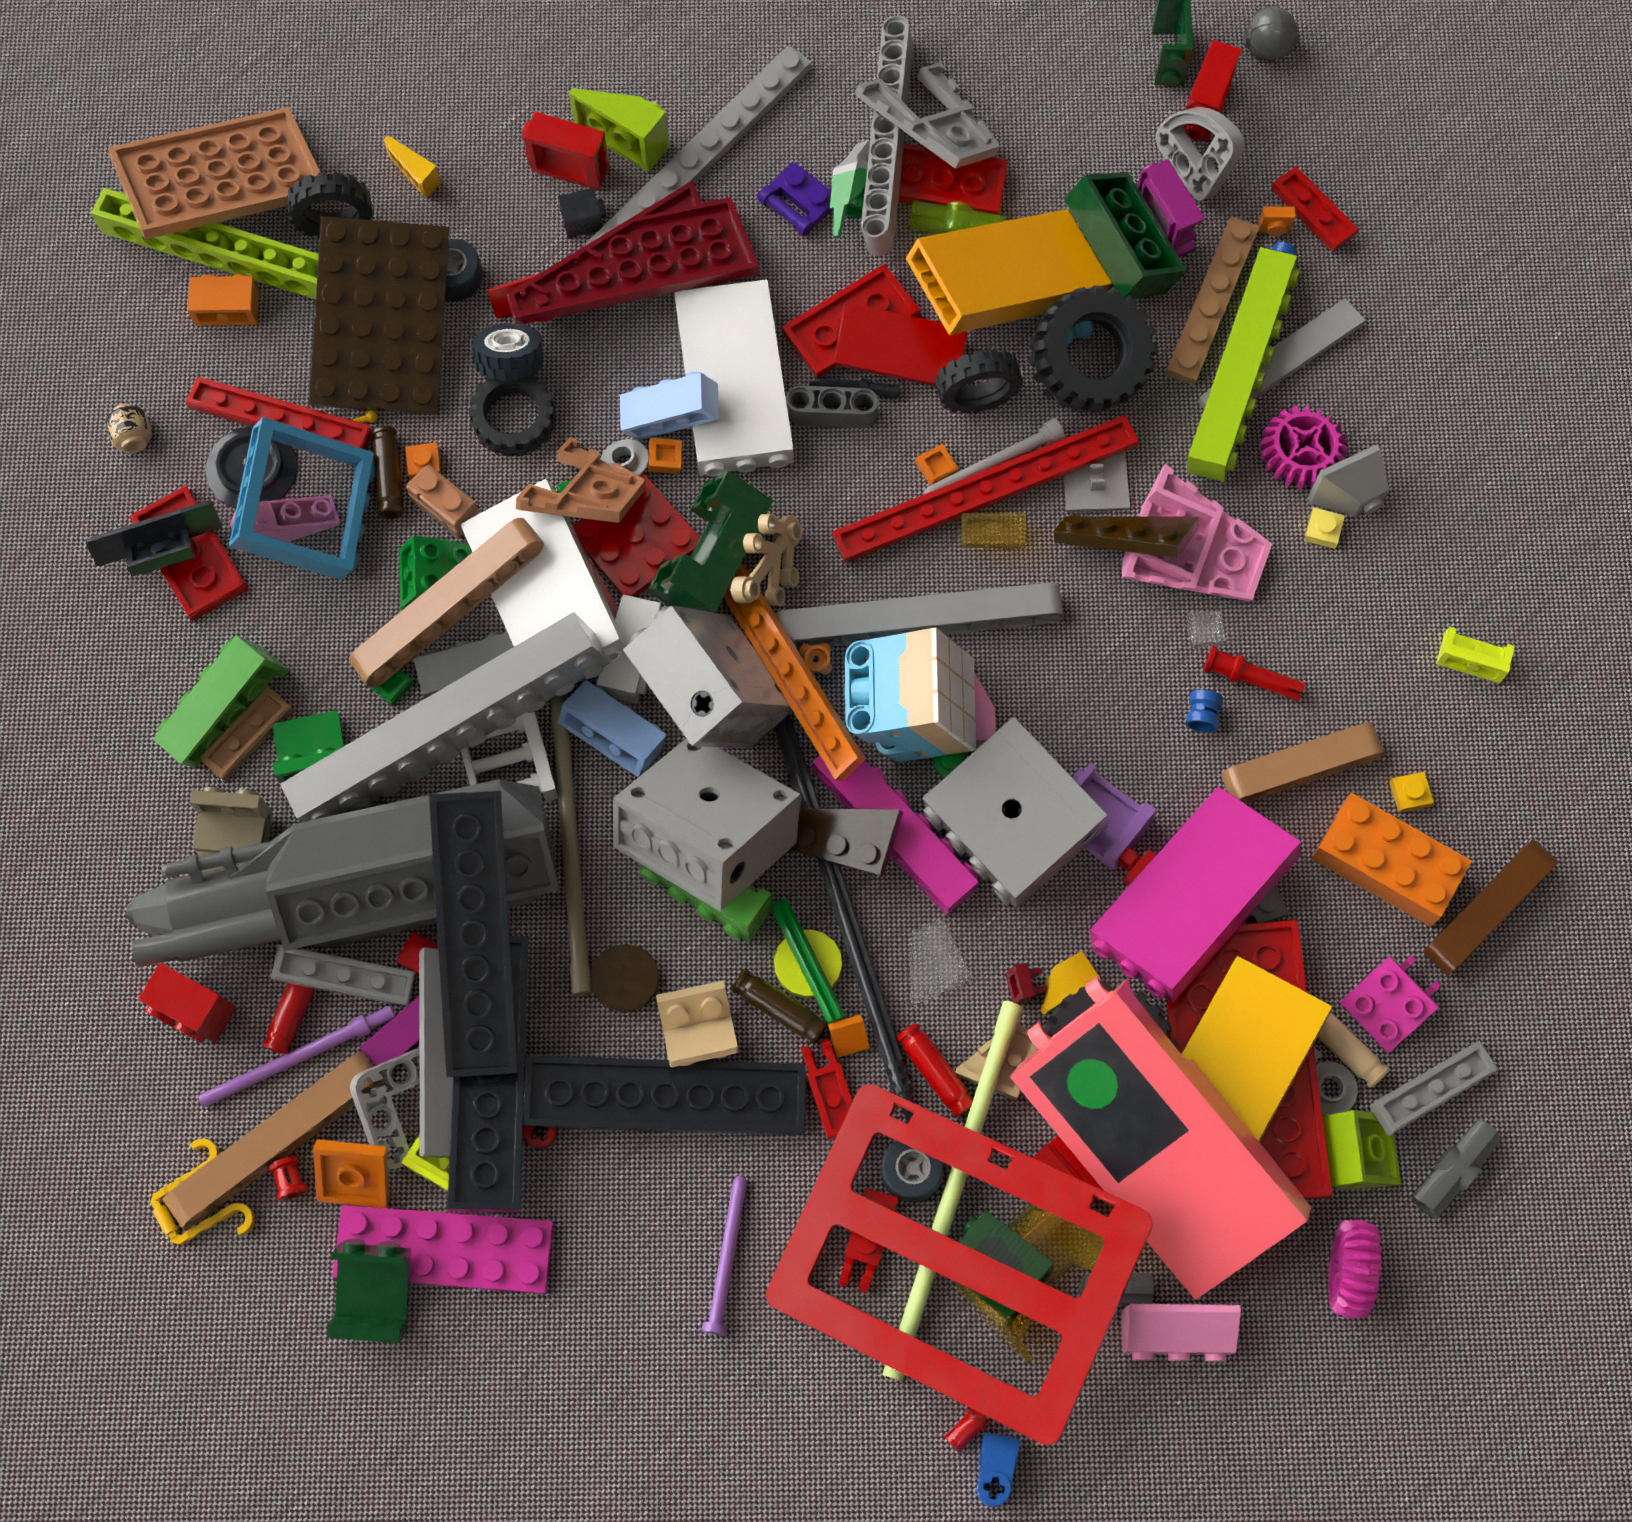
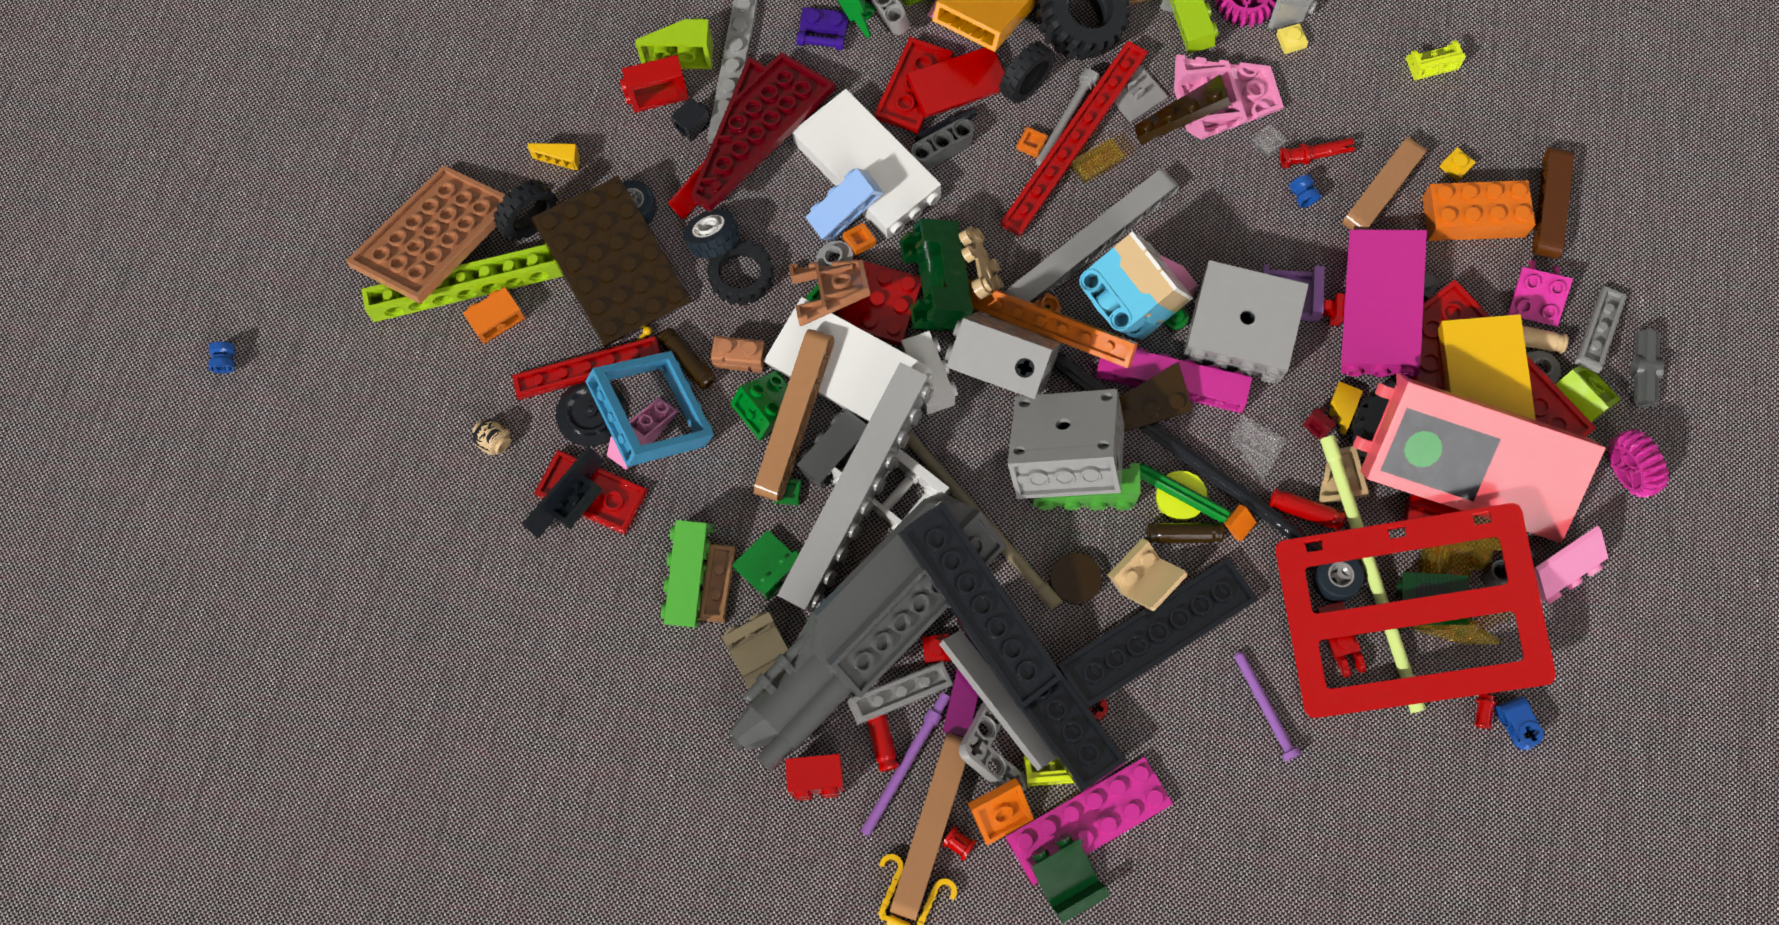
camera: 30 degrees left, 0 degrees up
orange plate [405,442,442,481] -> none
light blue brick [558,680,667,777] -> none
red hinge [801,1039,852,1141] -> none

